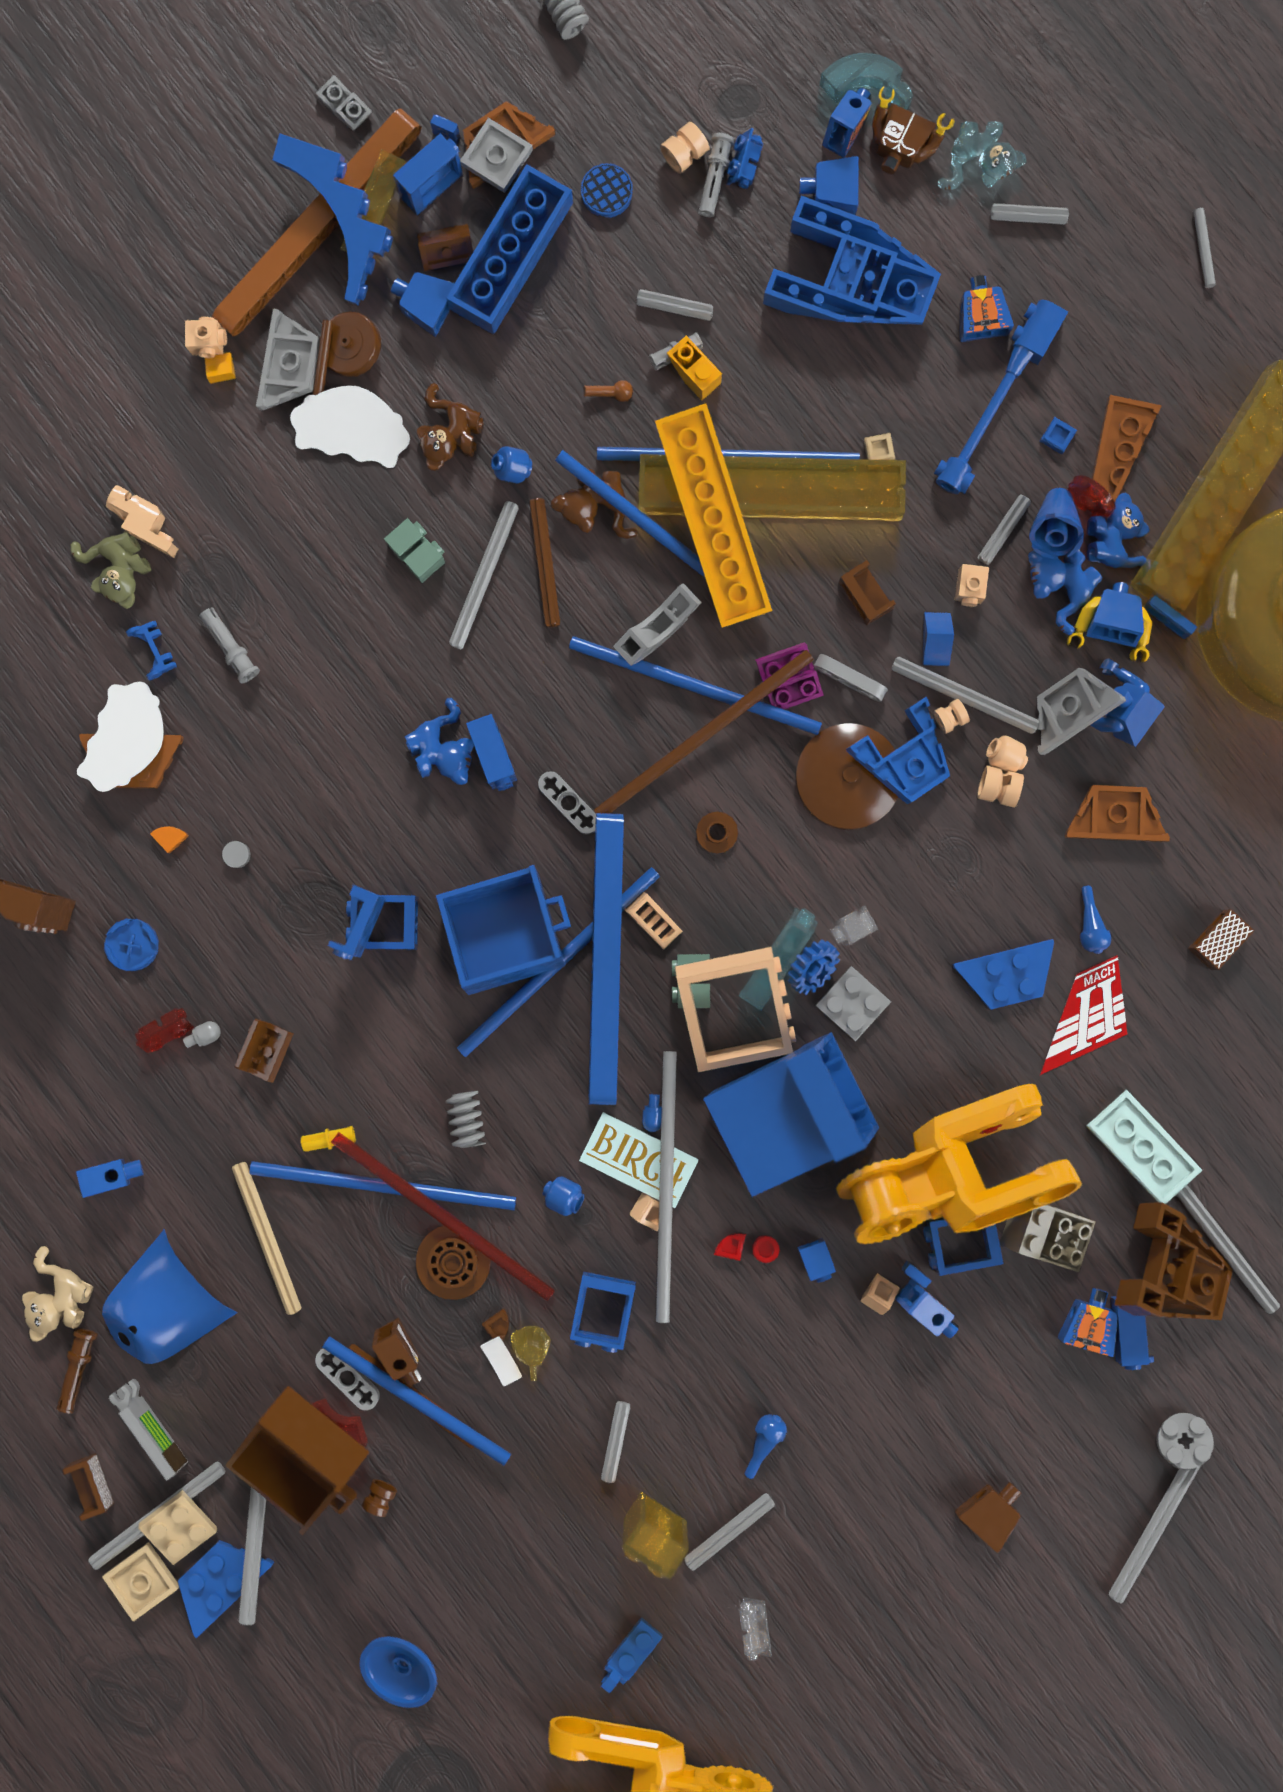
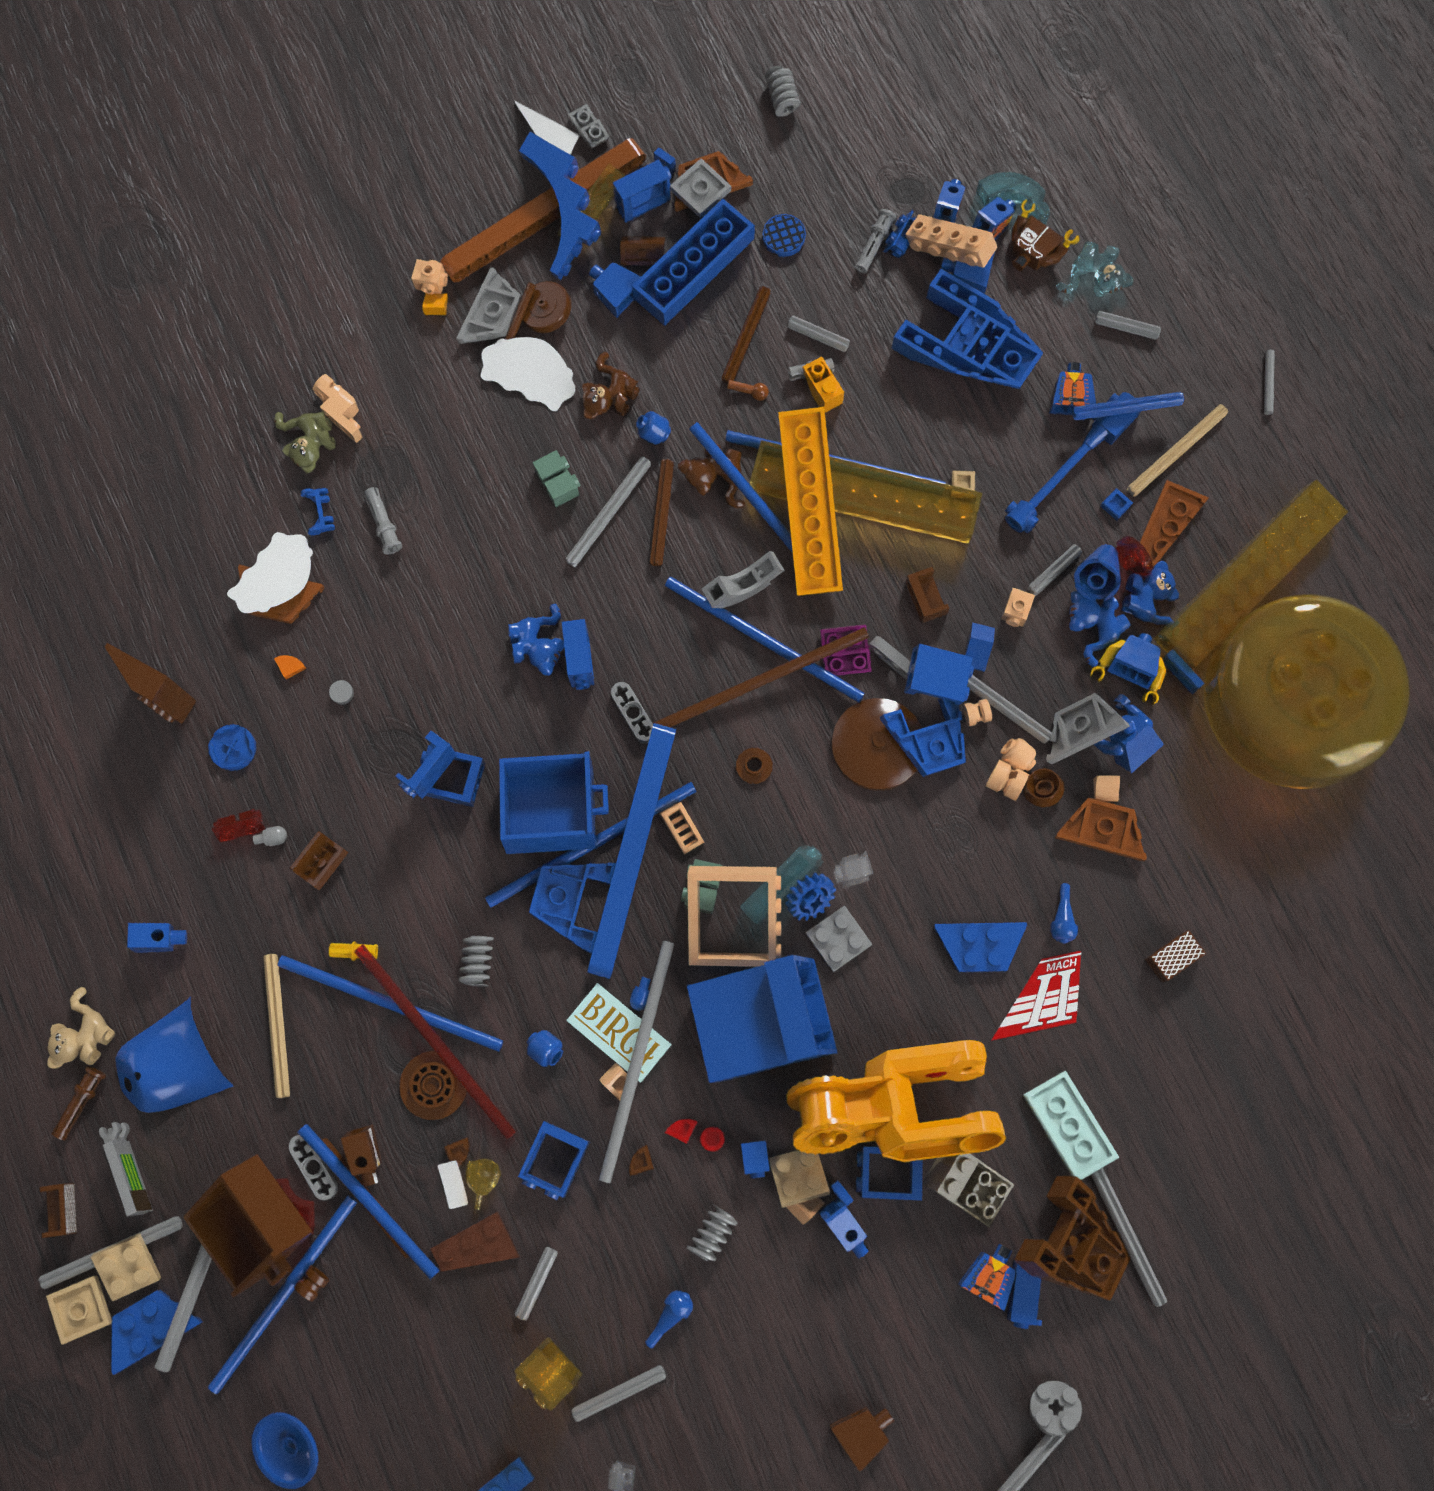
camera: 10 degrees right, 10 degrees down
light nougat wheel [660,122,709,174] -> none
none -> blue piece [208,1195,358,1394]
none -> copper wing [431,1212,520,1272]
none -> white sticker [514,101,579,154]
none -> blue wing [528,863,616,953]
none -> reddish brown tile [629,1145,654,1176]
none -> light grey piece [687,1204,738,1261]
none -> reddish brown axle [722,286,770,383]
none -> tan plate [769,1150,830,1208]
none -> blue panel [904,644,974,706]
none -> light nougat brick [905,214,997,268]
none -> blue torso [933,179,965,223]
none -> reddish brown hat [1023,768,1064,807]
none -> blue axle [1072,392,1184,420]
none -> light nougat slope [1093,776,1120,802]
none -> tan axle [1127,404,1228,497]

